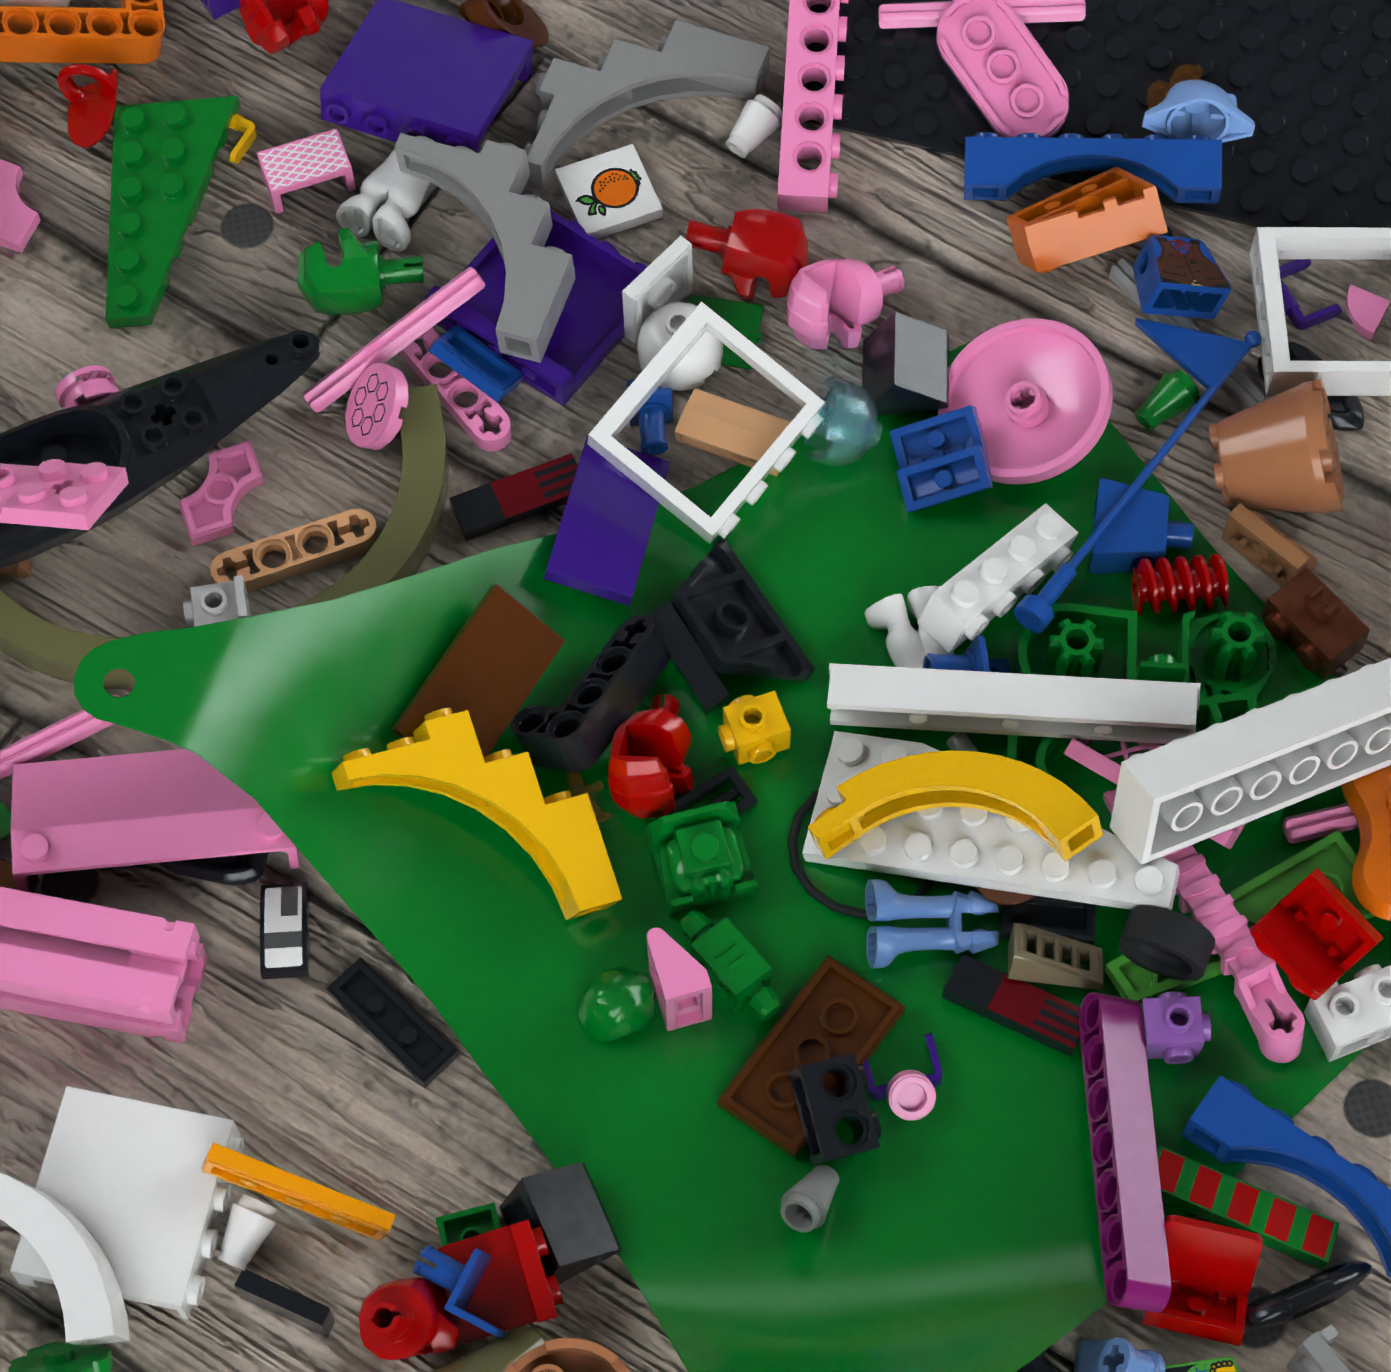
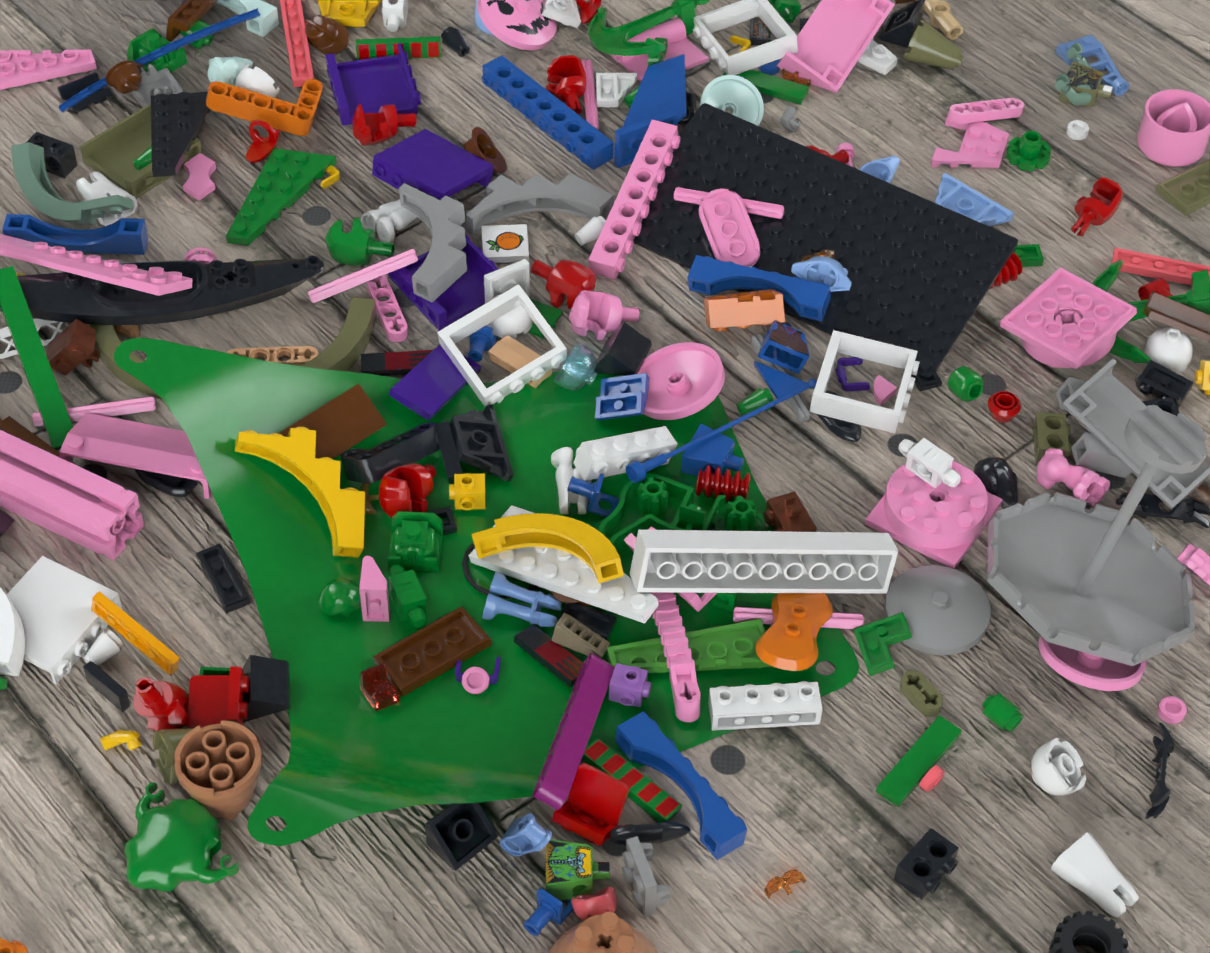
camera: 15 degrees right, 15 degrees down
bright pink tile [178,440,264,546] -> none
bright pink panel [256,128,356,214] -> none
slope [260,882,310,980] -> none
bright pink tile [345,362,409,450] -> none
blue bracket [413,1245,506,1339] -> none
blue tile [429,324,524,403] -> none
light grey cone [780,1164,839,1233] -> none
black brick [788,1053,881,1166] -> none
white tile [827,663,1201,744] -> none
black tyre [1118,906,1215,981] -> none
nougat cone [1209,379,1345,514] -> none
medium nougat bracket [1221,503,1318,587] -> none
red bracket [1250,868,1383,1000] -> none
none -> clear red bracket [360,663,400,711]

